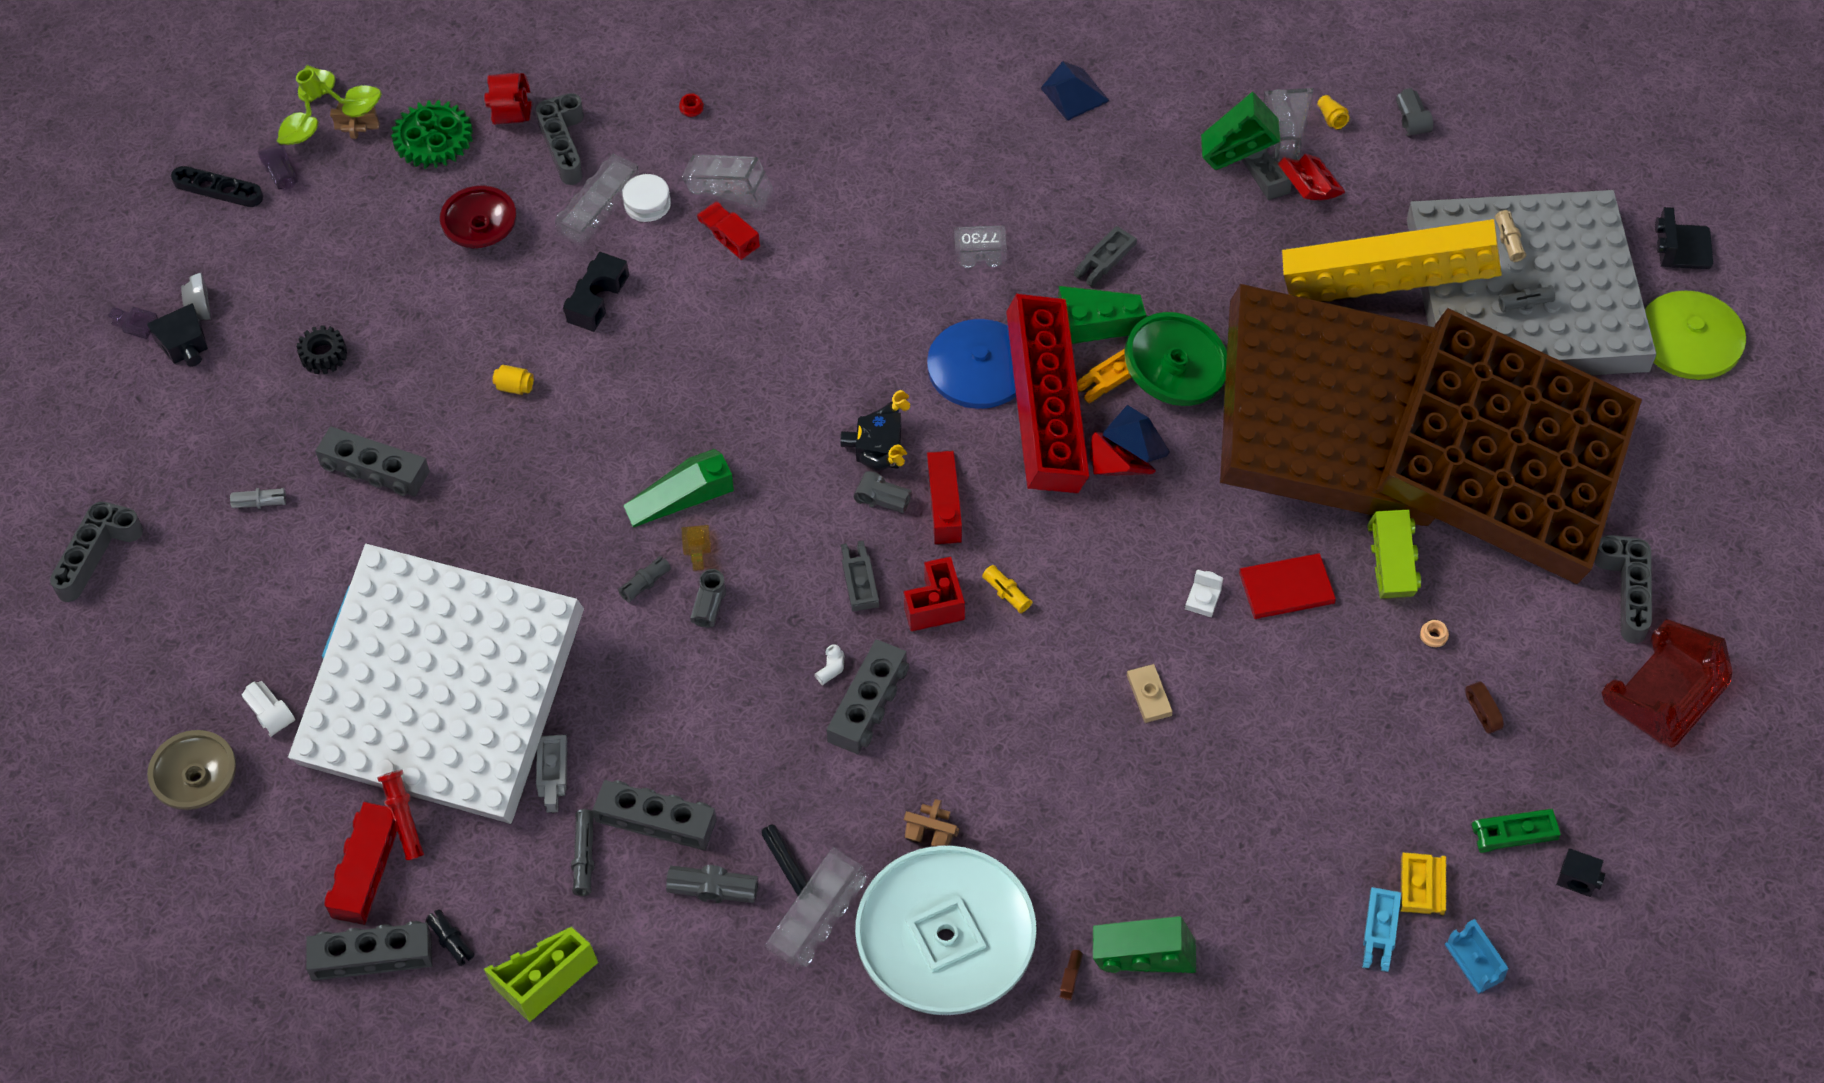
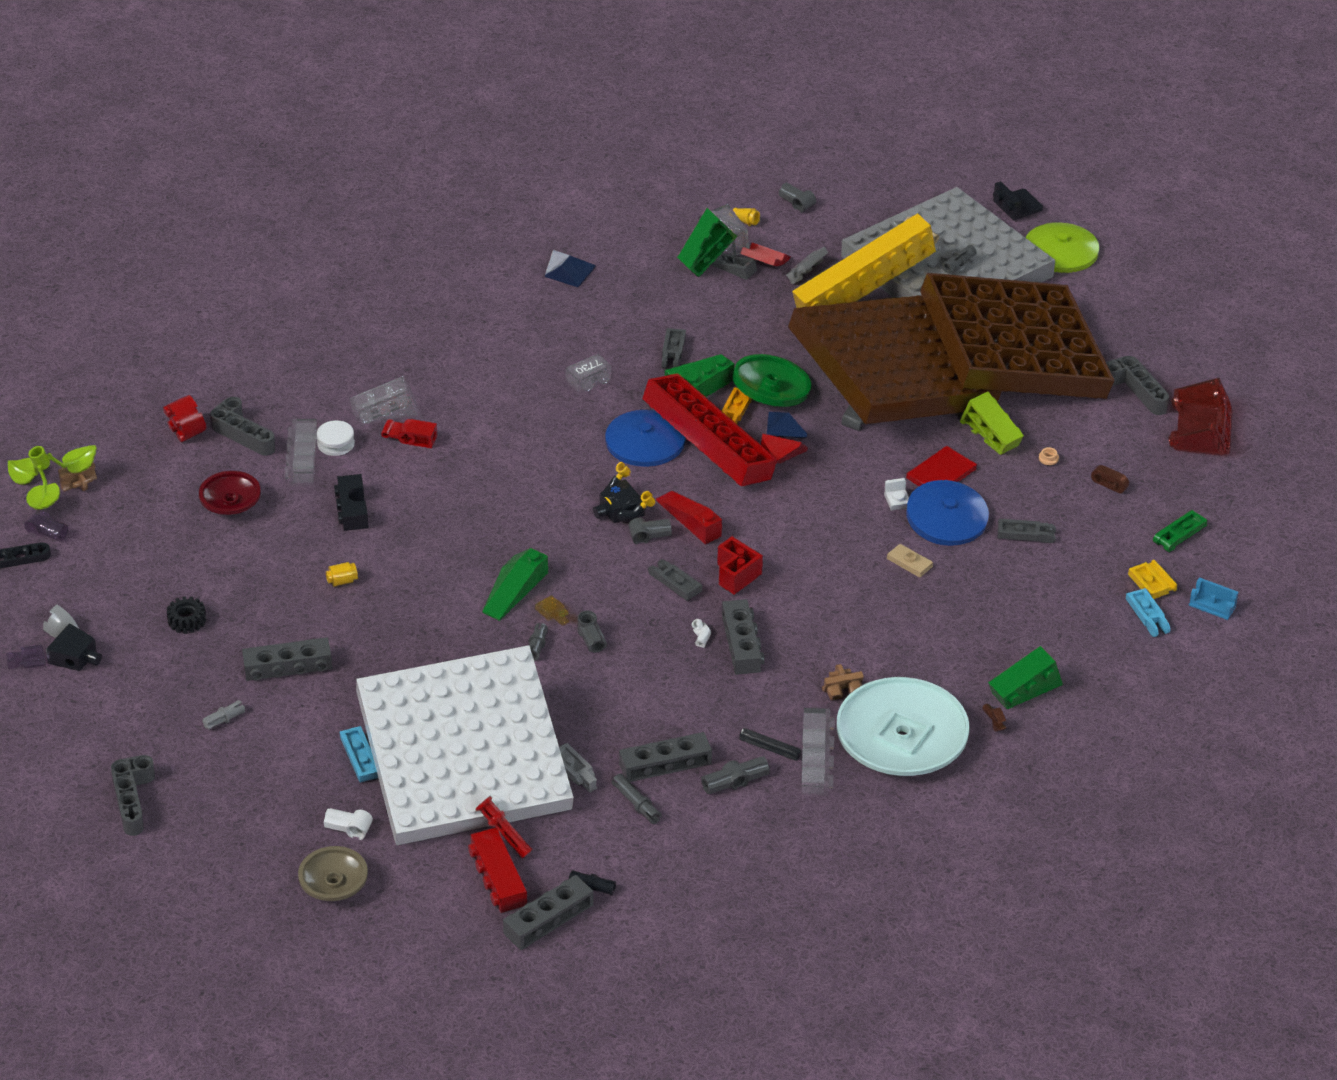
camera: 35 degrees left, 15 degrees down
green gear [391,100,473,169] -> none
lime wedge [484,927,598,1022] -> none
red plate [679,93,704,117] -> none
yellow pin [982,565,1032,614] -> none
black brick [1556,848,1606,897] -> none
none -> light grey hinge [786,247,828,284]
none -> blue dish [906,480,989,546]
none -> dark grey hinge [997,519,1056,543]

